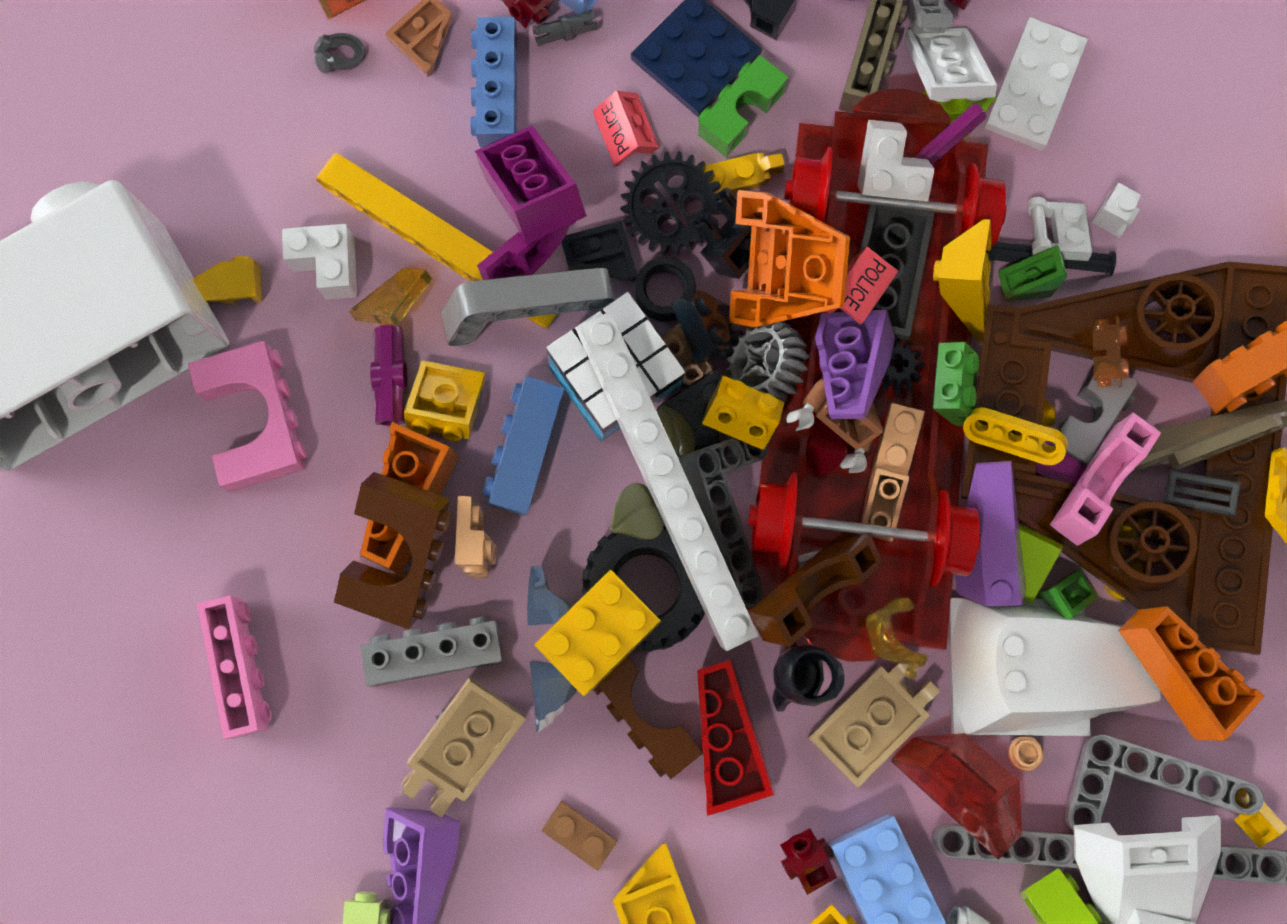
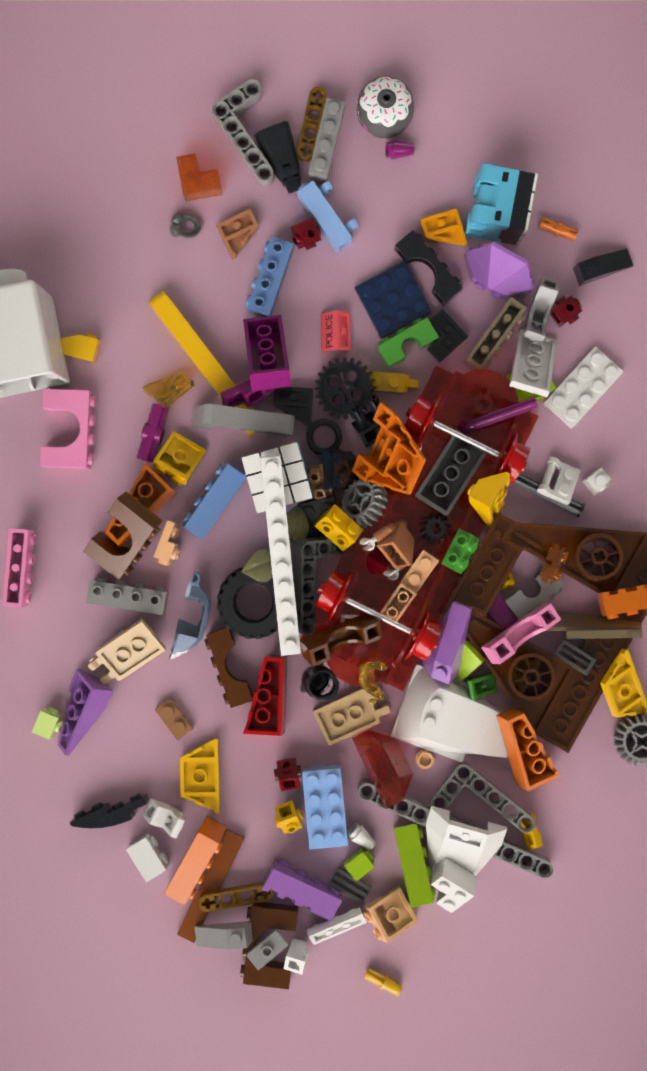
camera: 15 degrees right, 10 degrees up
white brick [282,224,357,300] -> none
dark grey pin [533,10,597,47] -> none
yellow brick [534,569,661,697] -> none
medium lavender wedge [815,310,895,419] -> none
coral panel [826,247,898,324] -> none
white brick [857,120,934,202] -> none
yellow plate [963,407,1068,465] -> none
bright green slope [998,245,1067,301] -> none
none -> black plate [427,309,468,364]

